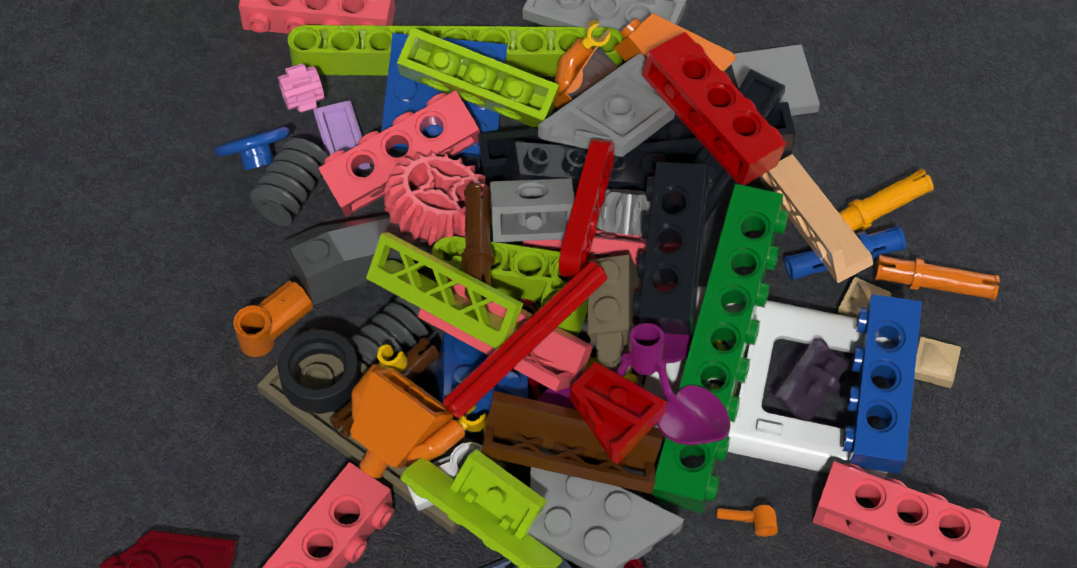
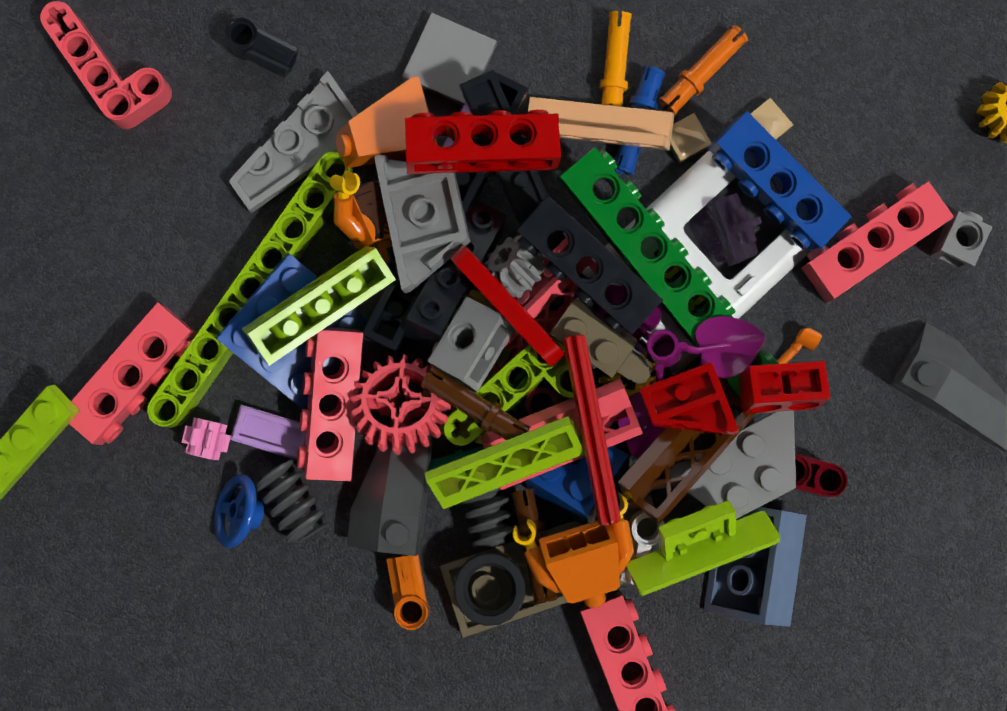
camera: 55 degrees left, 25 degrees up
none -> red brick [738,361,831,414]

